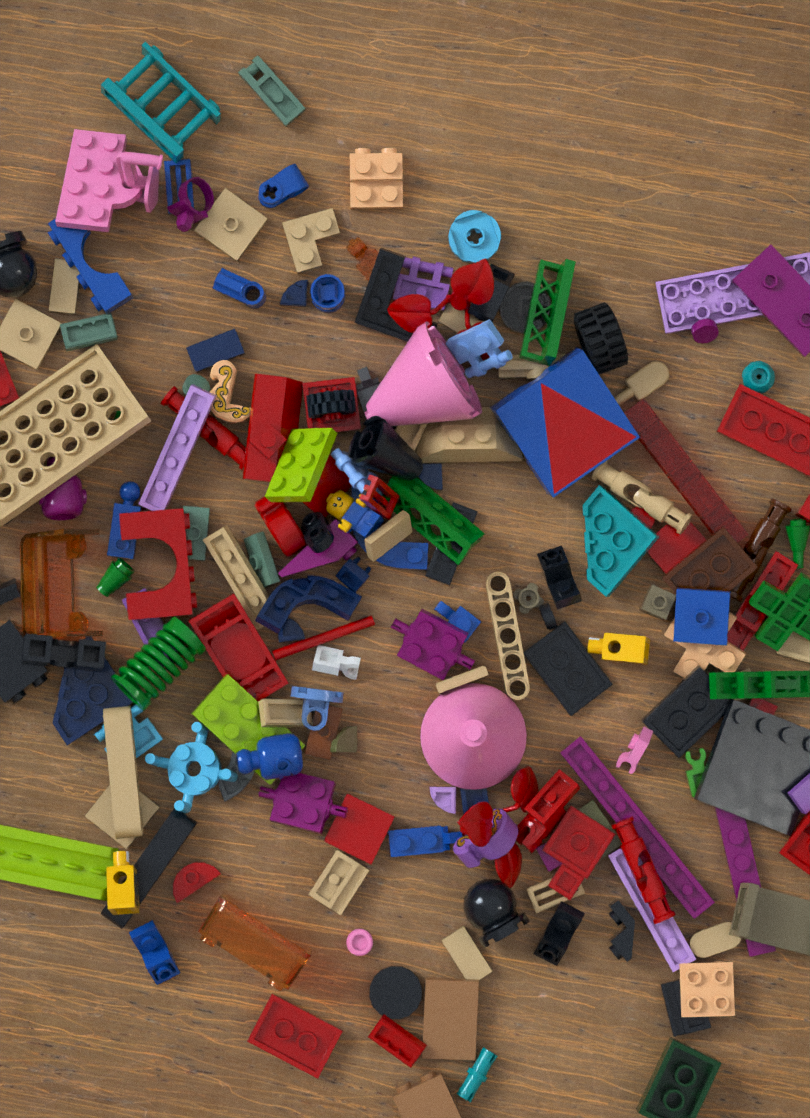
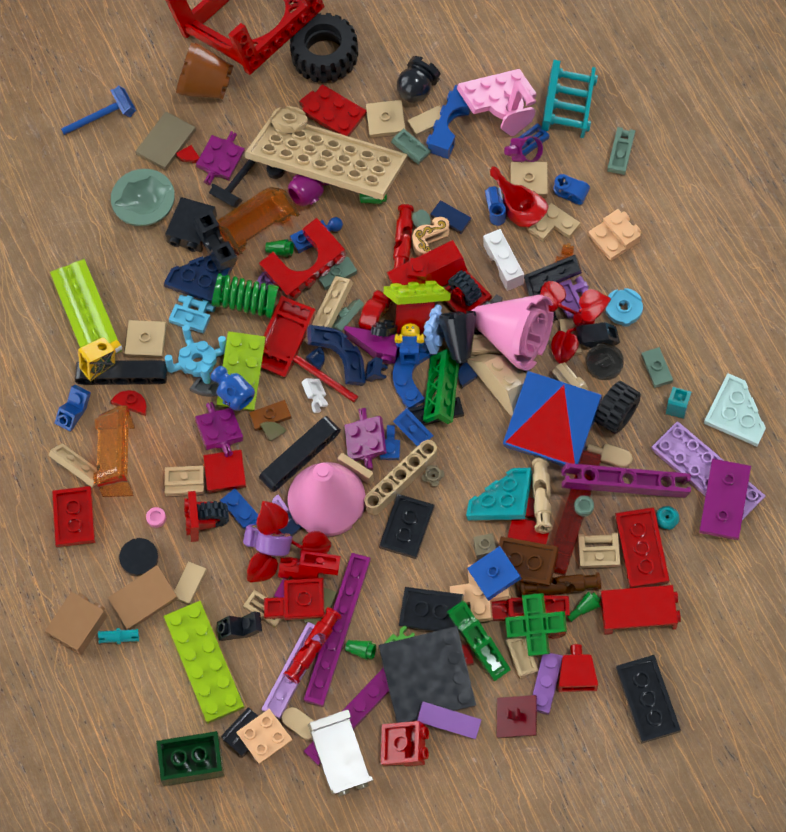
camera: 65 degrees right, 20 degrees down
tan beam [103,706,143,839] -> none
lavender plate [138,384,217,511] -> none
tan tile [258,699,313,728] -> none
dark blue tile [280,280,308,307] -> none
medium blue tile [290,686,344,730] -> none
blue wheel [310,274,345,313] -> none
red tile [359,475,399,520] -> none
tan tile [364,510,413,562] -> none
red plate [368,1014,427,1068] -> none
light blue plate [445,319,513,378] -> none
black tile [463,879,530,948] -> none
green fence [519,259,576,366] -> none
black slope [537,546,582,610] -> none
black tile [539,603,558,630] -> none
yellow torso [588,633,650,665] -> none
black slope [608,899,635,962] -> none
bright pink plate [616,727,653,774] -> none
magenta tile [691,319,719,344] -> none
none -> tan plate [49,443,106,487]
none -> lime plate [164,601,245,724]
none -> plate [184,491,229,542]
none -> black beam [259,416,341,492]
none -> green cone [345,640,377,660]
none -> blue plate [393,408,434,446]
none -> white arch [483,229,524,291]
none -> red hat [490,166,549,227]
none -> magenta piece [562,463,691,498]
none -> sand green tile [574,496,594,516]
none -> tan plate [578,533,620,569]
none -> sand green plate [641,347,673,388]
none -> teal slope [666,387,691,419]
none -> light aqua plate [704,373,766,447]

